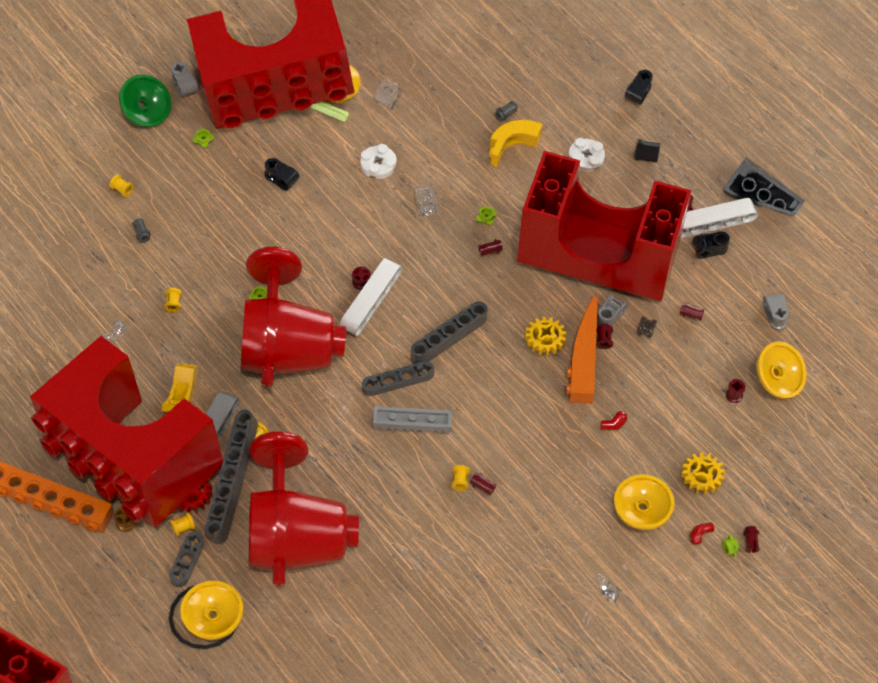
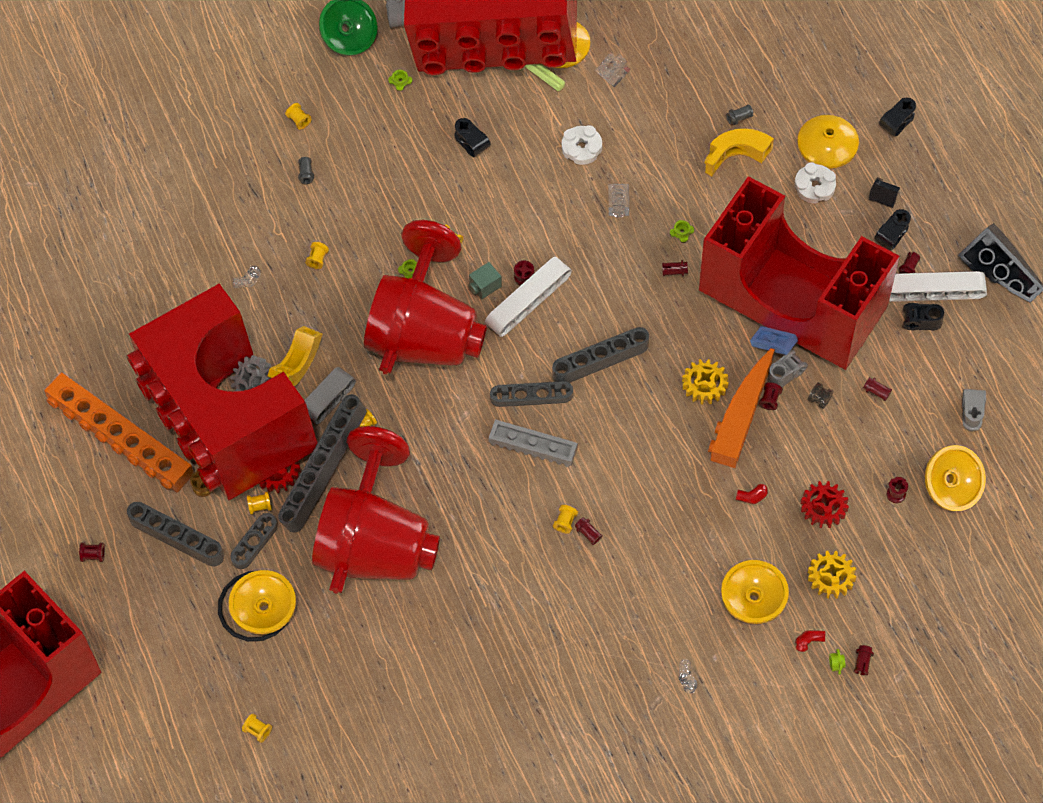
camera: 20 degrees right, 5 degrees up
none -> dark red bush [79,542,105,562]
none -> dark grey beam [127,502,224,567]
none -> light grey gear [230,355,271,391]
none -> sand green brick [468,262,502,299]
none -> medium blue plate [750,326,798,355]
none -> yellow dish [797,115,859,169]
none -> red gear [800,481,849,528]
none -> black piece [874,209,911,250]

